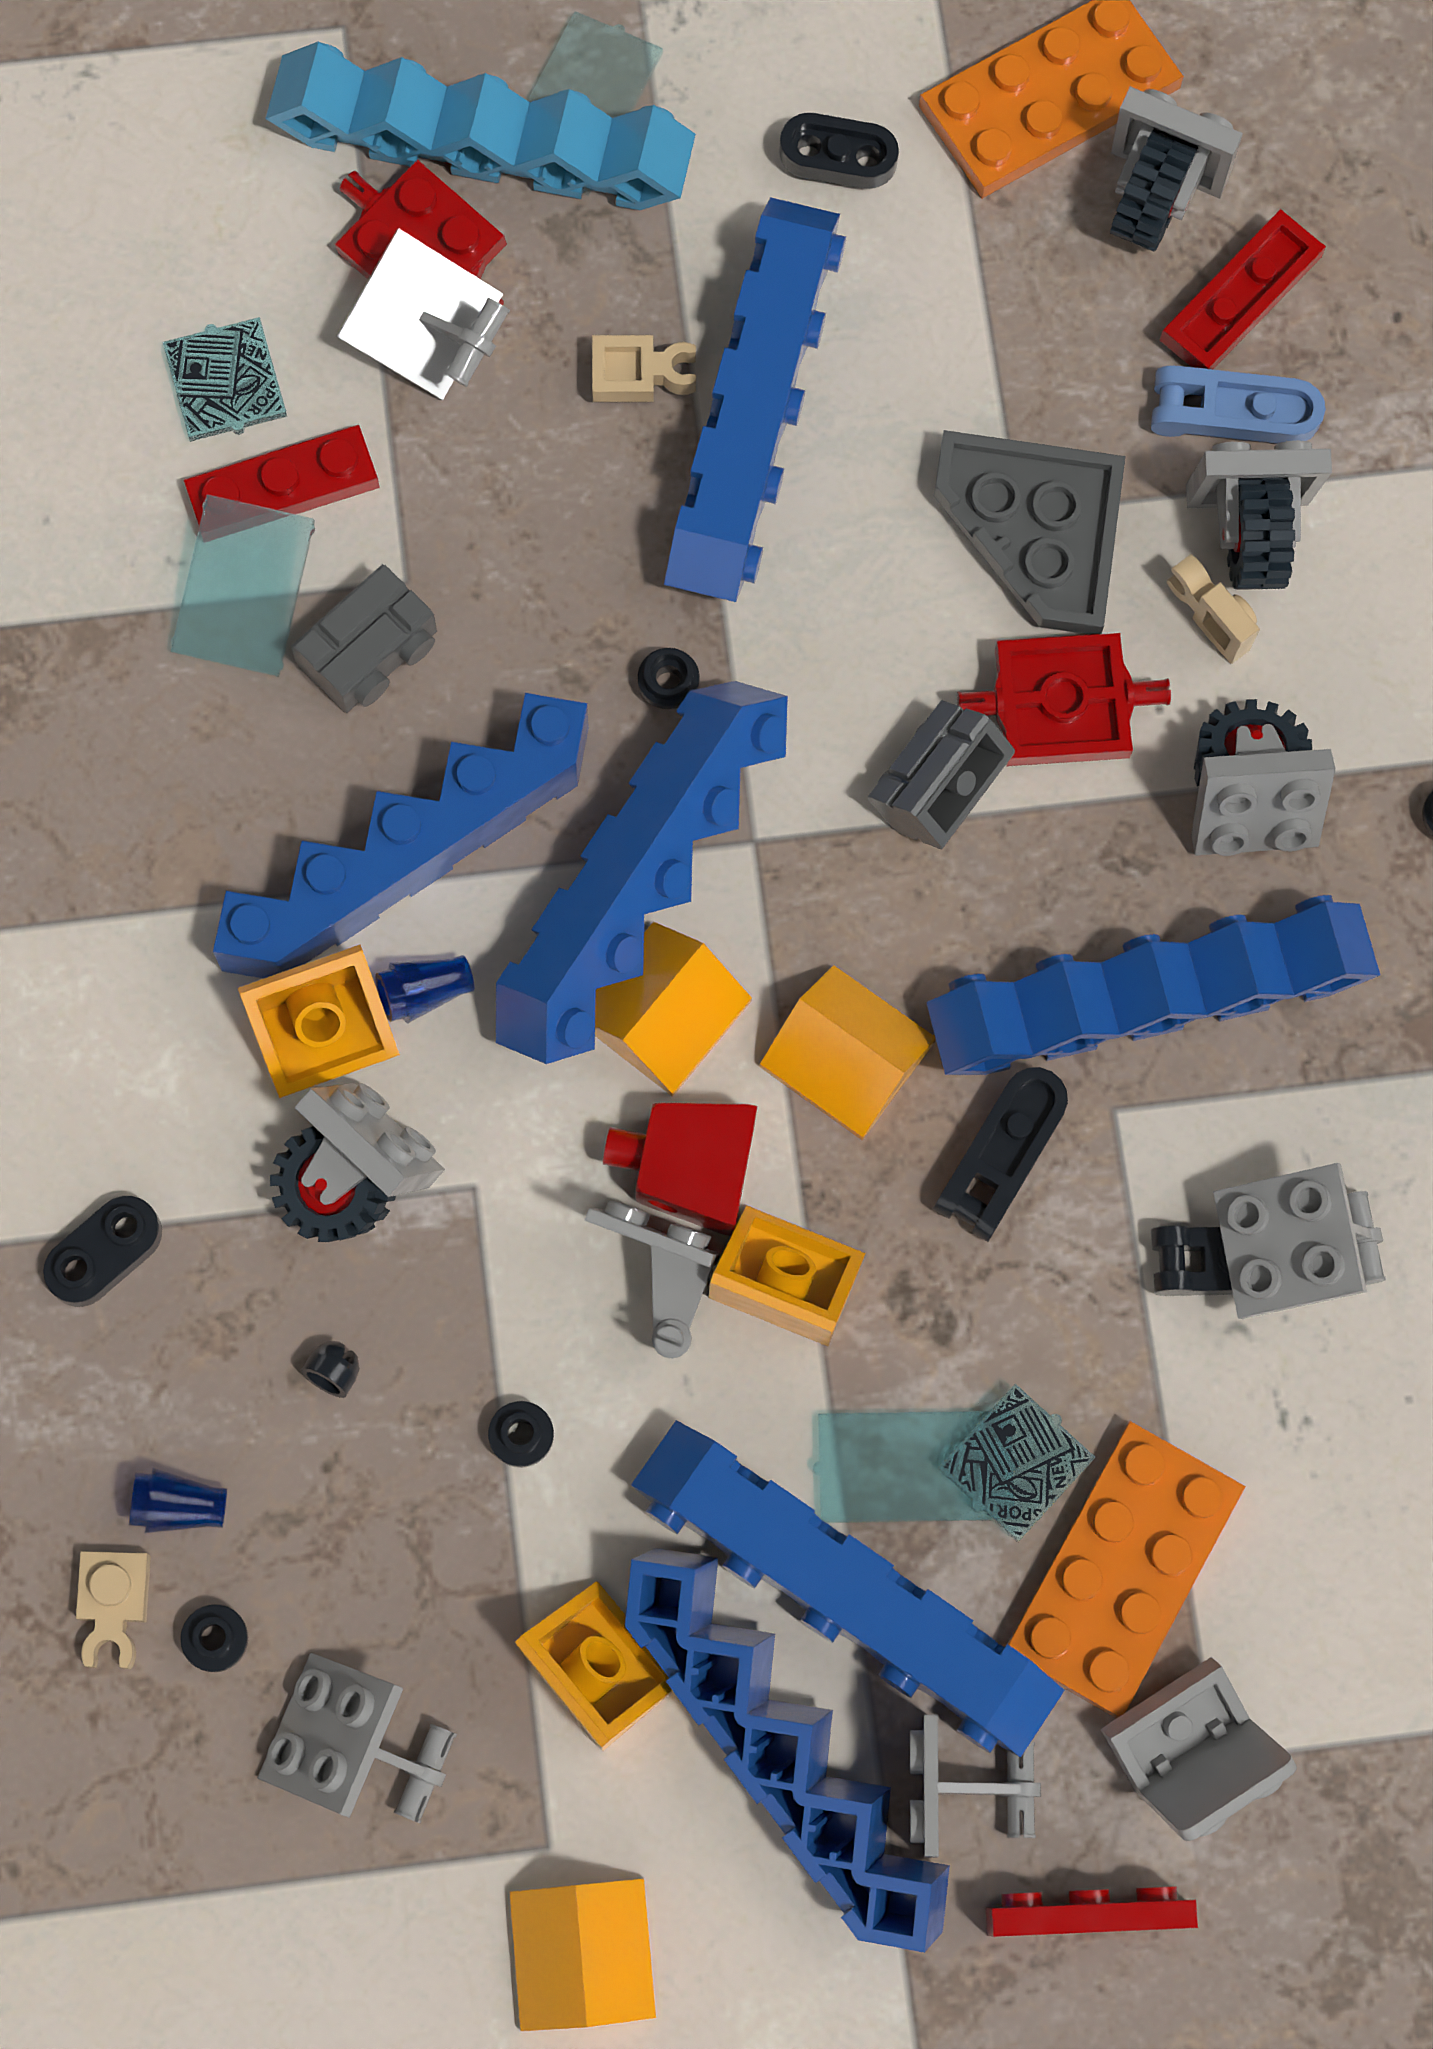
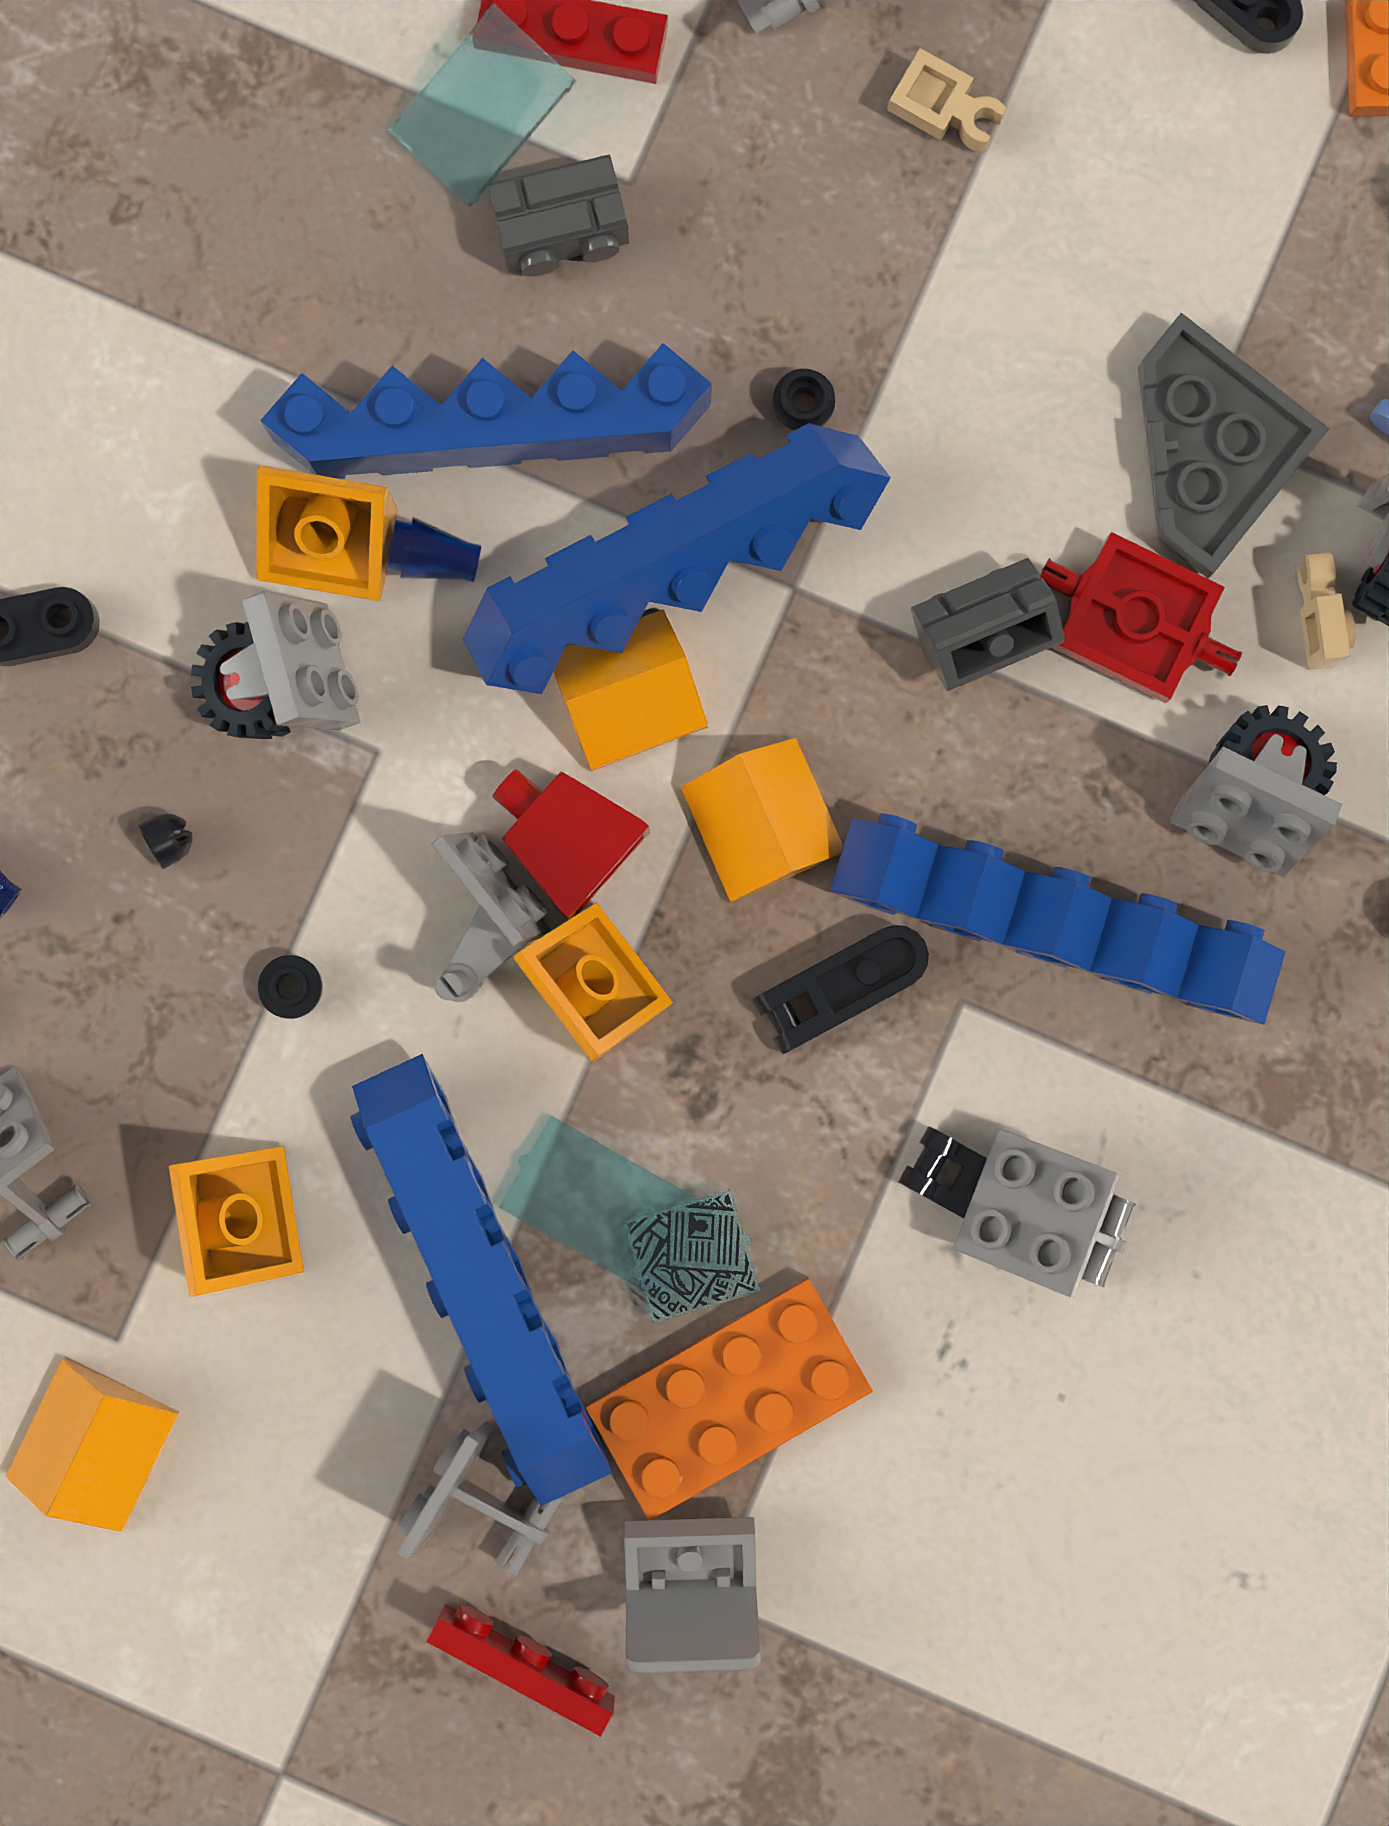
camera: 30 degrees right, 10 degrees up
blue brick [625,1548,950,1953] -> none
blue brick [664,197,846,602] -> none

